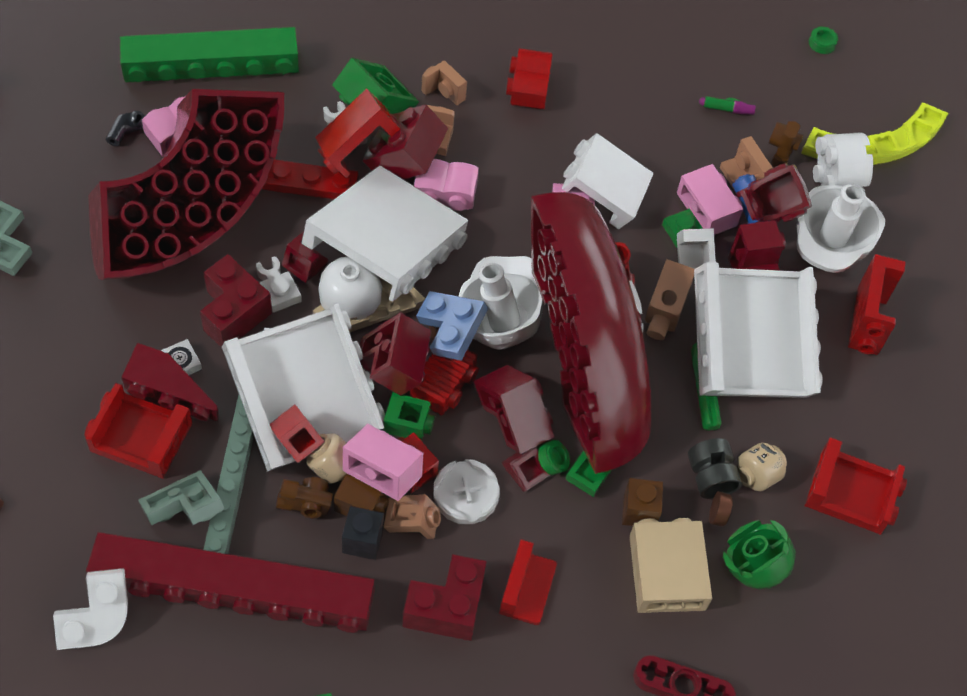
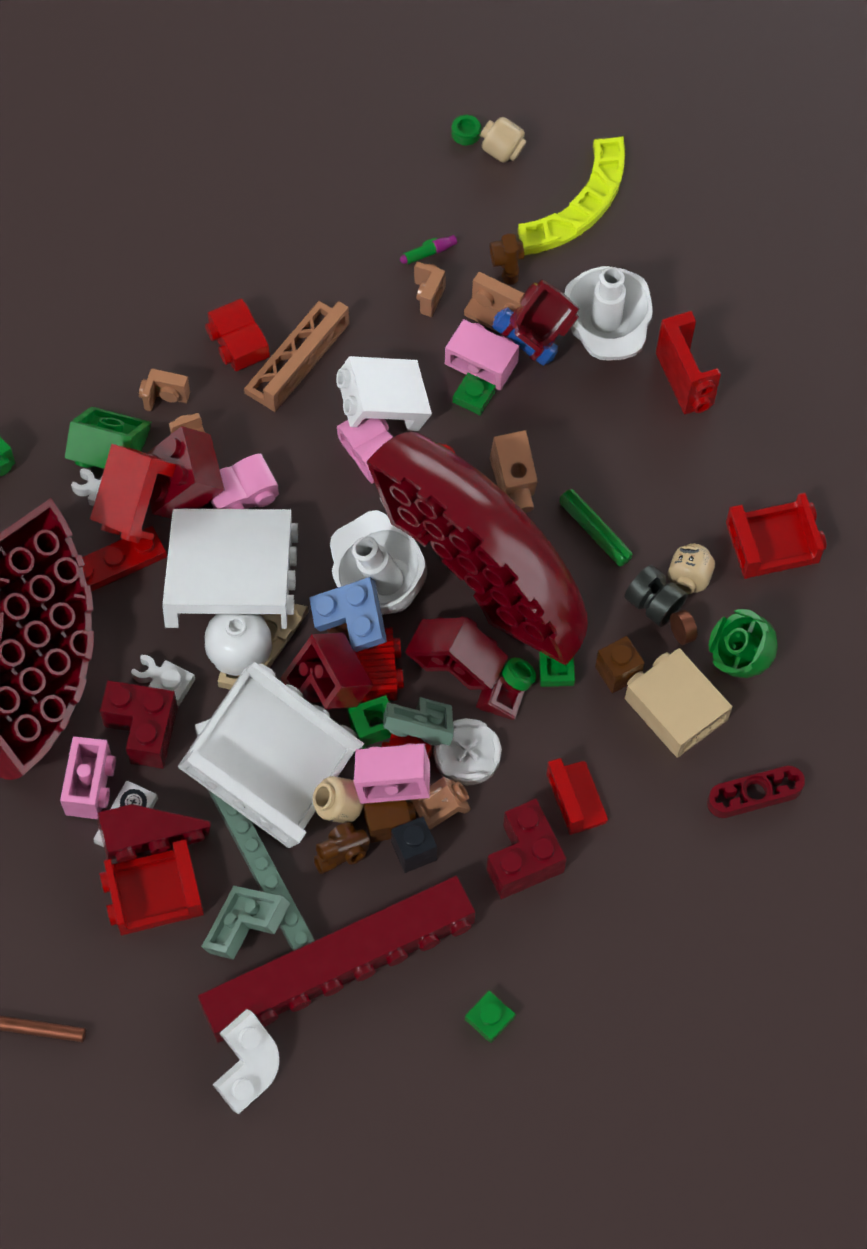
camera: 30 degrees left, 5 degrees up
red brick [270,404,324,463] -> none
dark red panel [281,231,328,283] -> none
white panel [677,228,716,269] -> none
white panel [694,262,823,398] -> none
dark red brick [728,220,786,271] -> none
white brick [813,133,873,191] -> none
none -> bright pink brick [60,736,116,819]
none -> nougat fence [244,301,349,412]
none -> sand green plate [384,697,454,746]
none -> nougat bracket [414,262,446,317]
none -> tan head [480,117,527,163]

